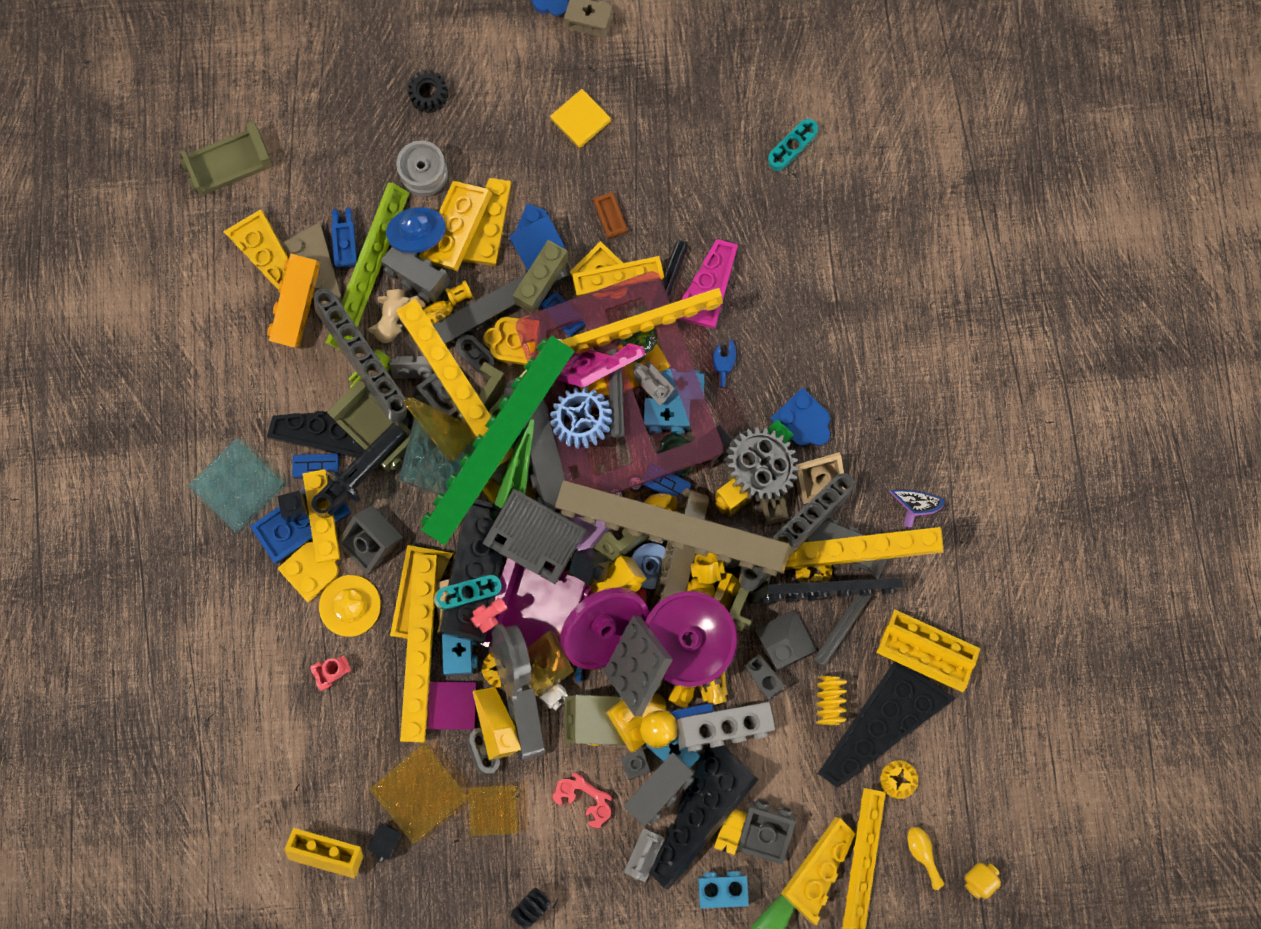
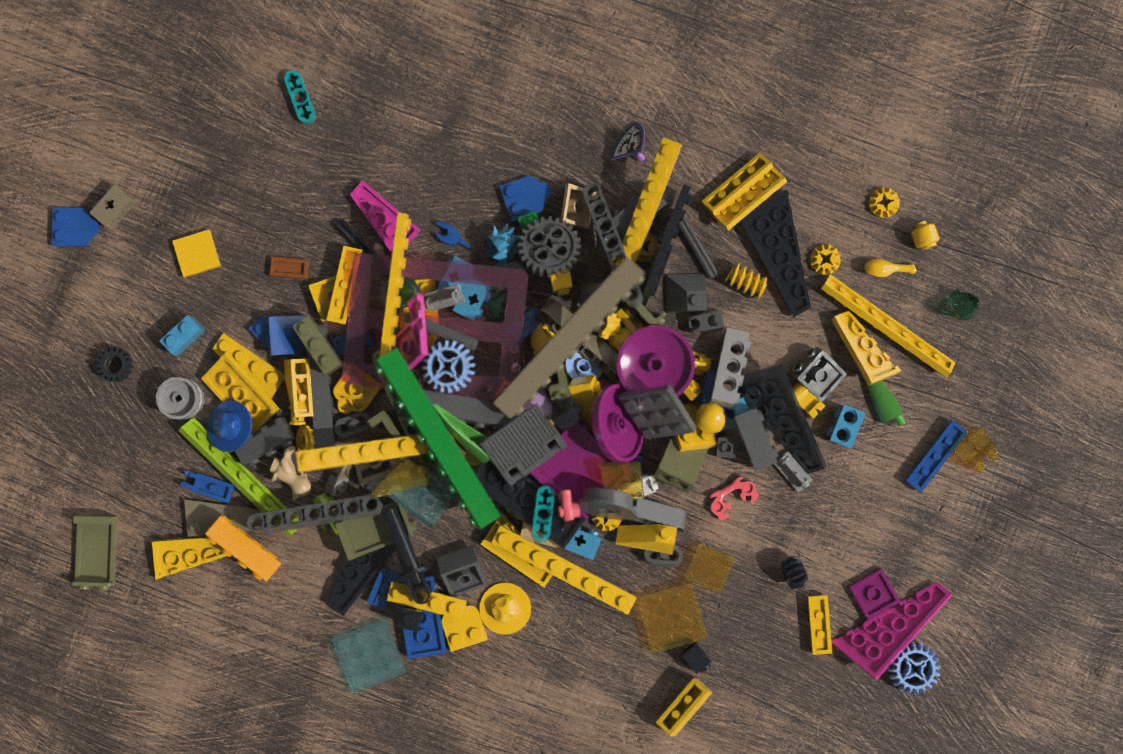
camera: 65 degrees left, 10 degrees up
coral plate [310,656,351,691] -> none
magenta tile [428,682,477,730] -> none
none -> dark azure brick [160,315,206,356]
none -> yellow slope [284,358,313,418]
none -> dark azure hair [485,223,520,267]
none -> yellow gear [869,187,900,218]

